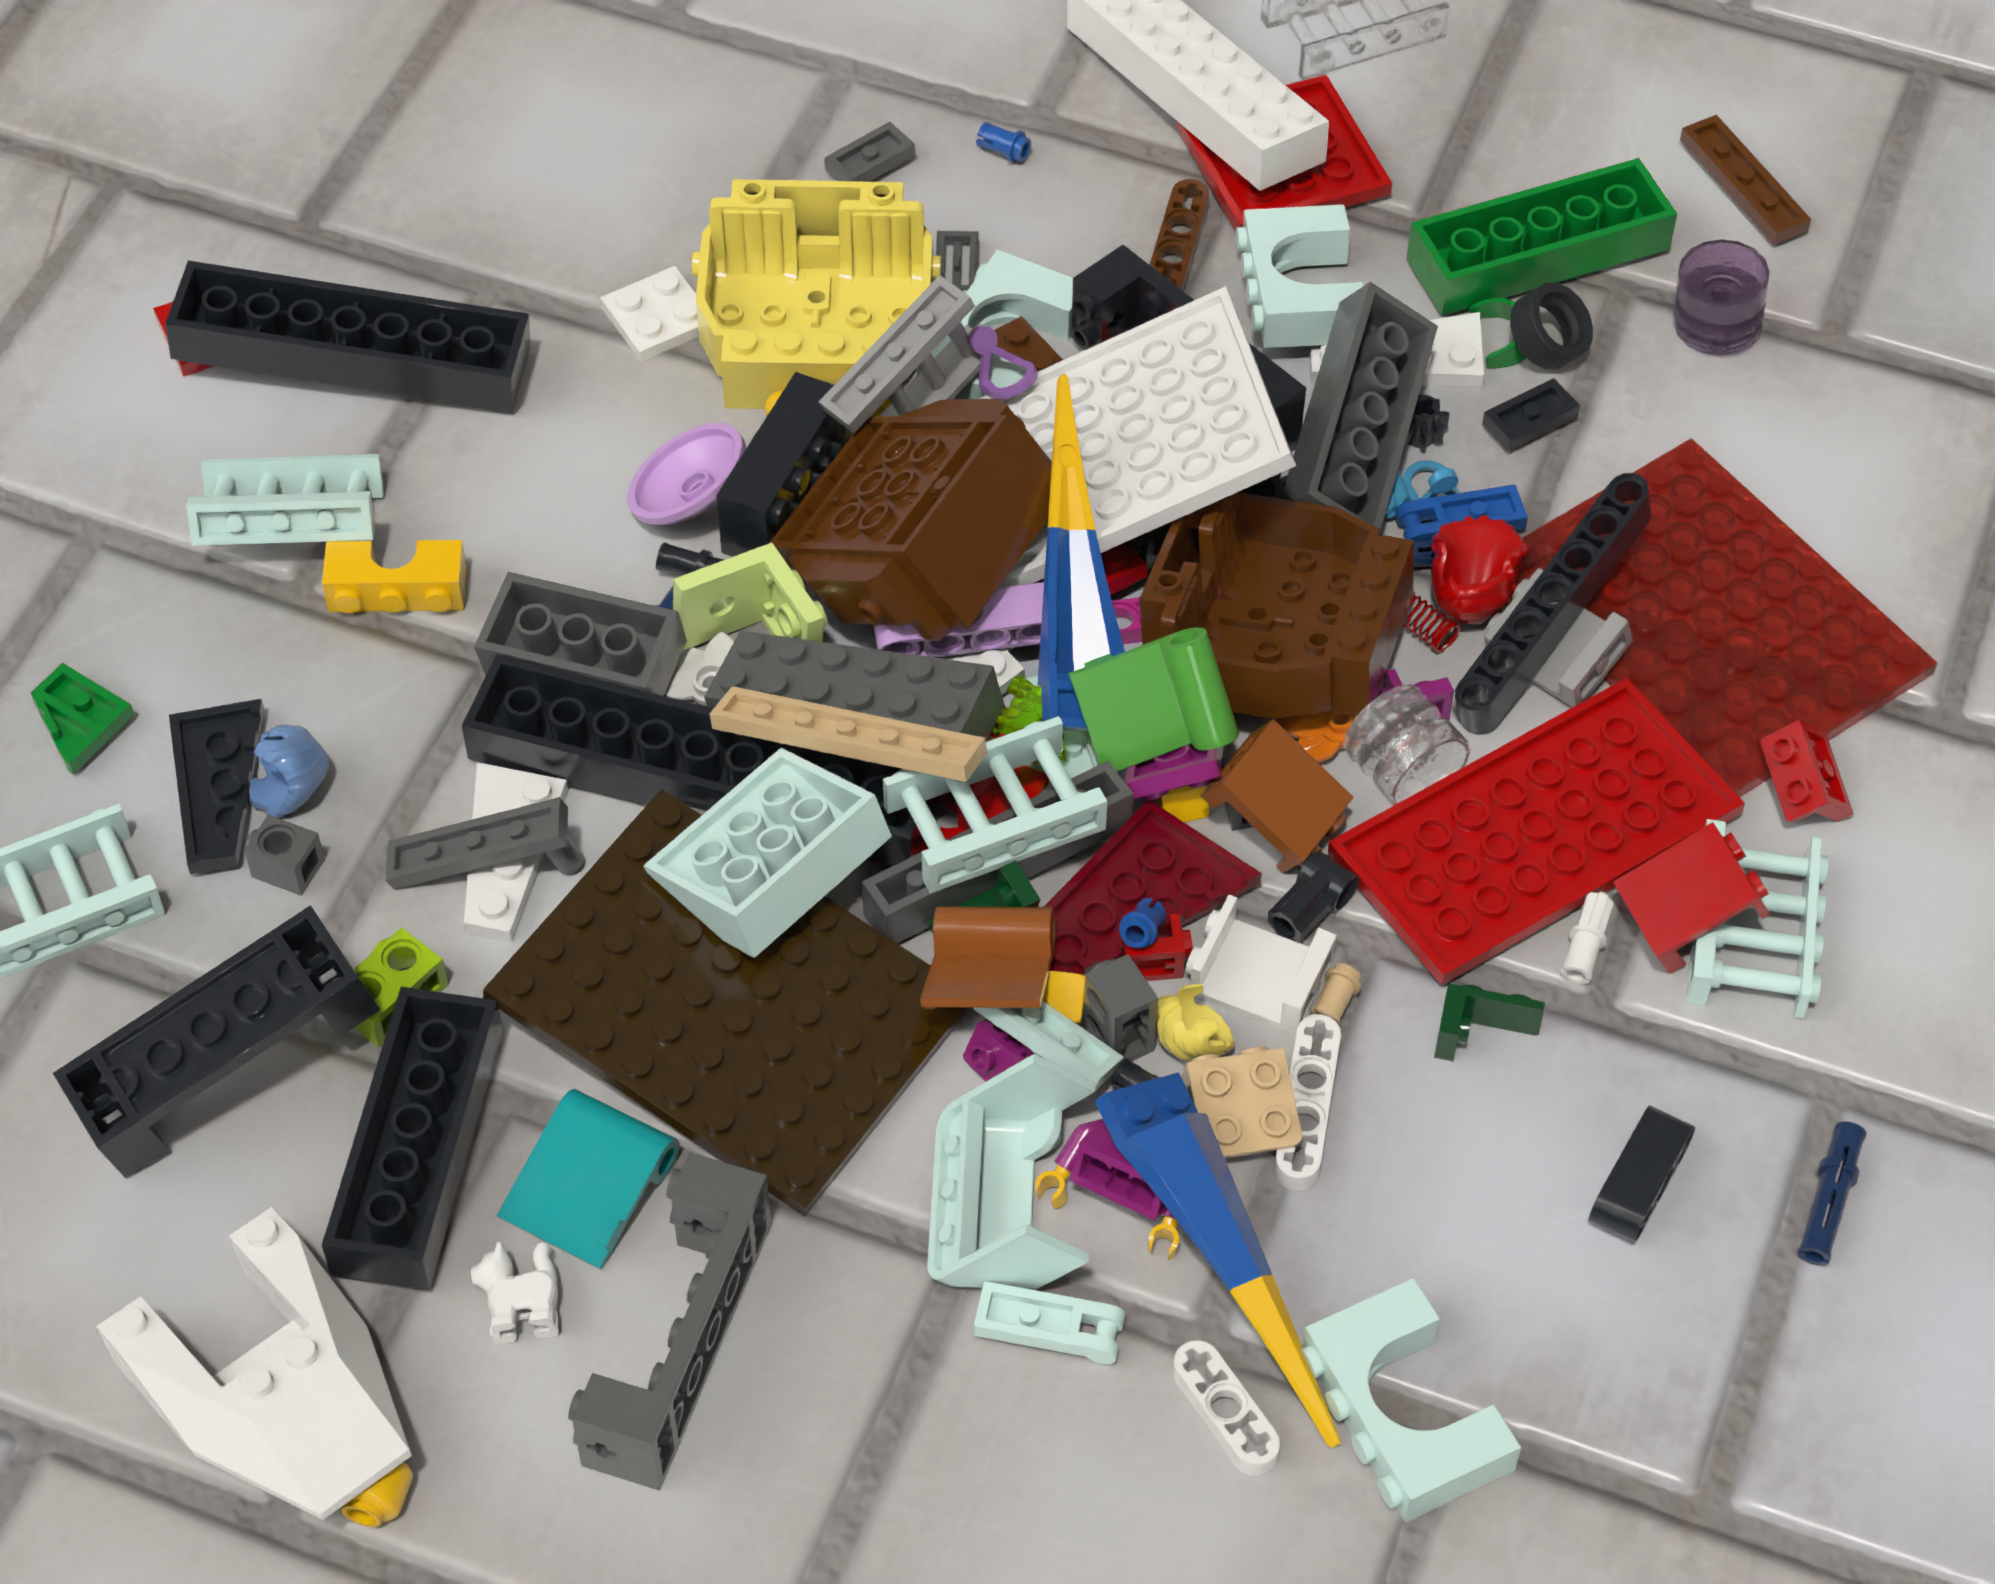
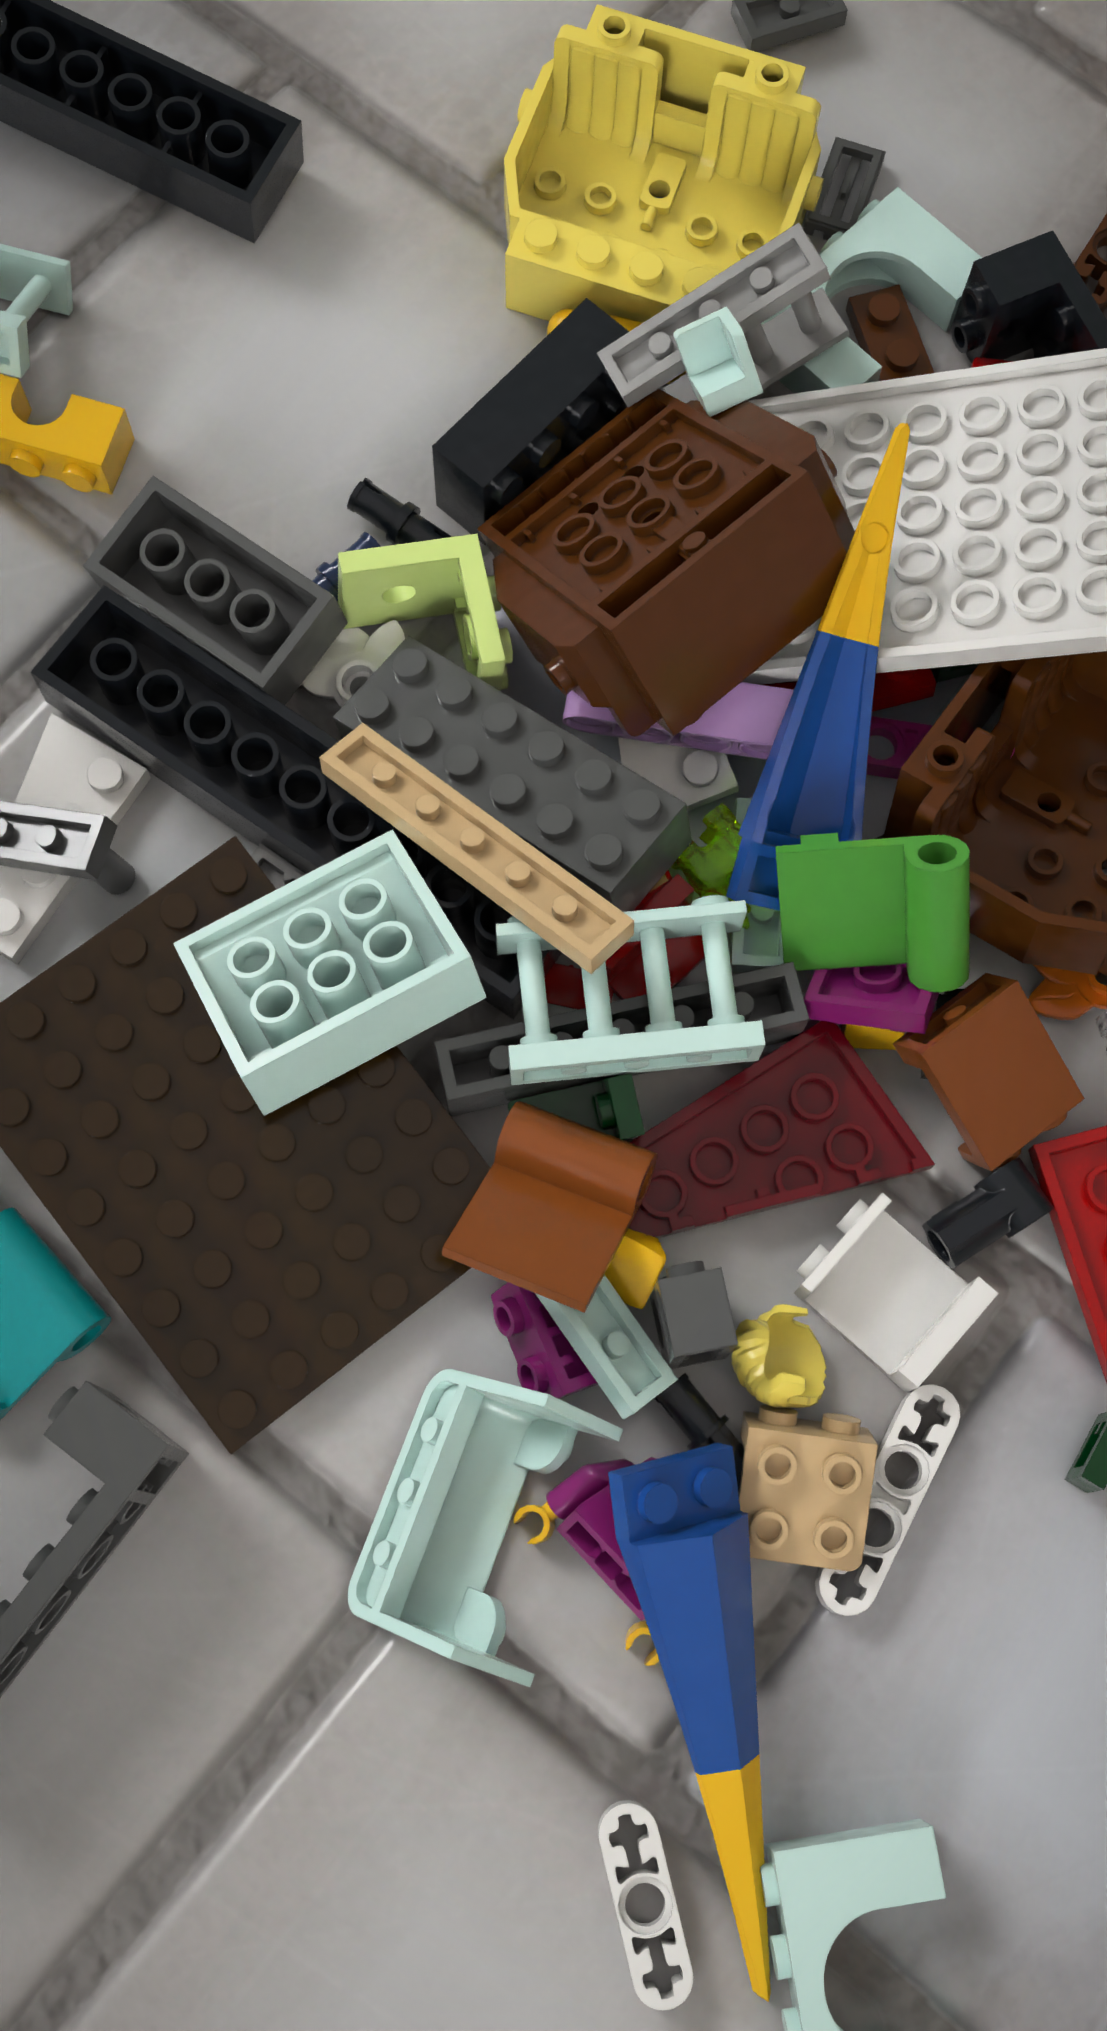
camera: 15 degrees right, 20 degrees up
white plate [600,266,699,361] -> none
lavender dish [627,423,746,525] -> none
medium lavender piece [968,325,1038,399] -> none
light aqua plate [974,1281,1126,1365] -> none
blue pin [976,122,1032,163] -> none
blue pin [1119,898,1166,949] -> none
red bracket [1124,913,1193,981] -> none
tan pin [1310,963,1361,1026] -> none
none -> light aqua panel [673,306,763,417]

